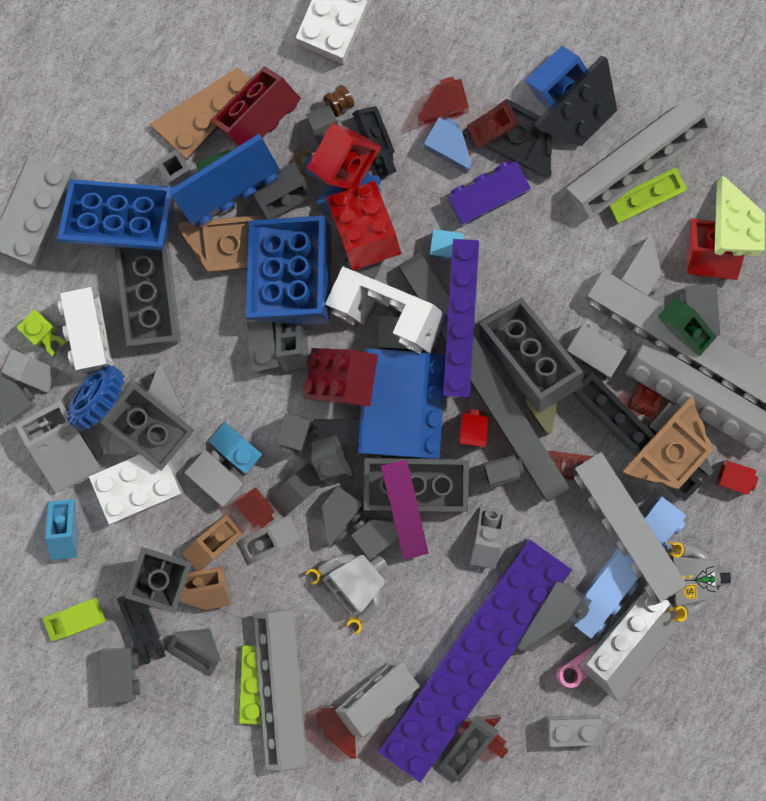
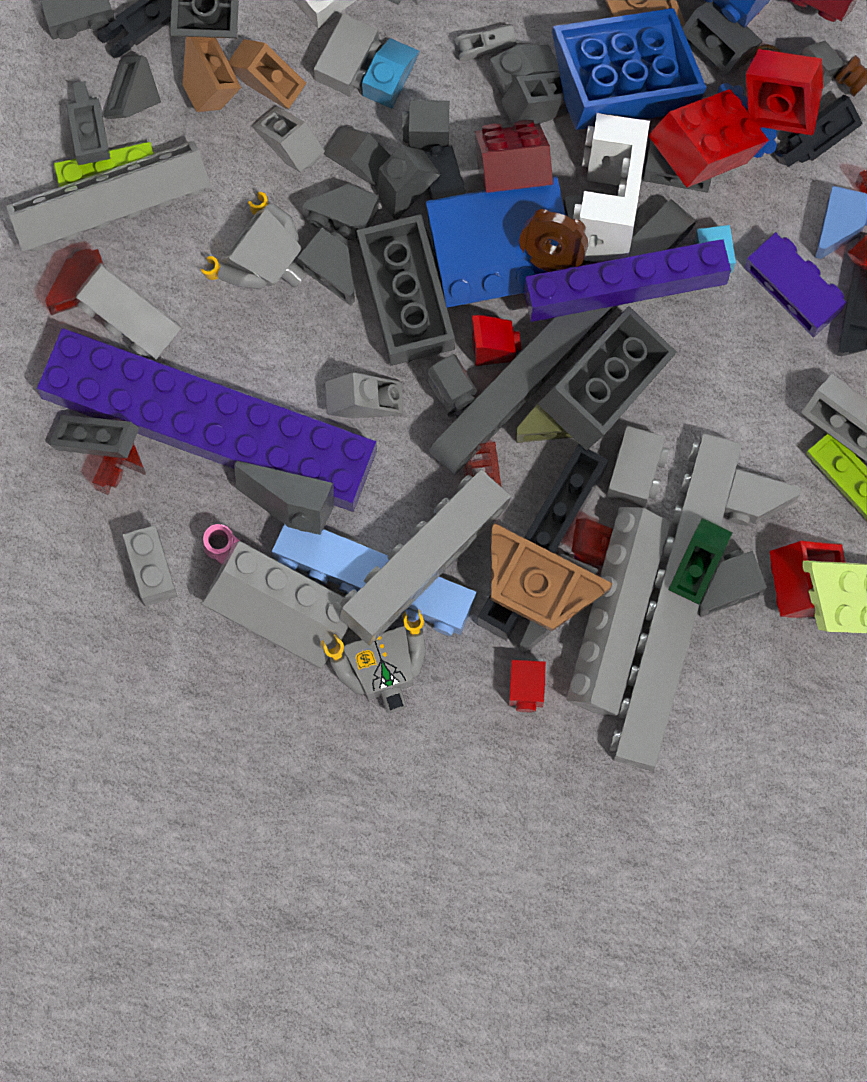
camera: 75 degrees right, 10 degrees down
clear red brick [236,487,276,528] -> none
magenta slope [381,460,429,560] -> none
none -> dark grey hinge [66,81,111,165]
none -> light grey bar [454,24,516,61]
none -> reddish brown plate [519,209,588,272]

